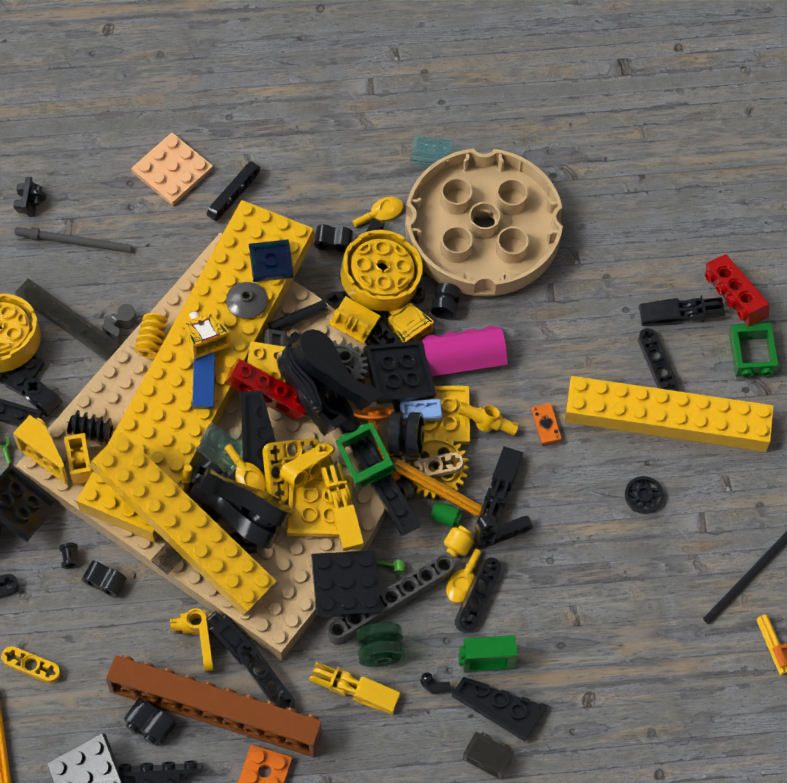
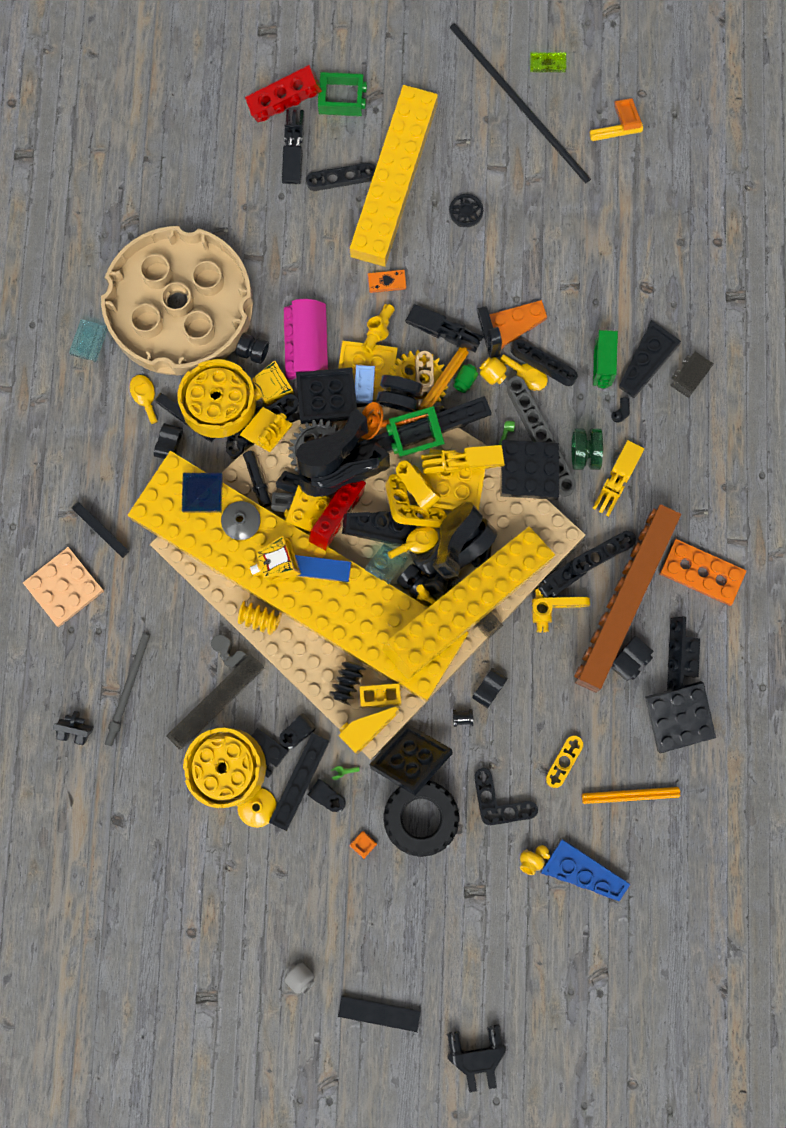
camera: 75 degrees left, 15 degrees up
none -> orange wing [489,300,547,349]

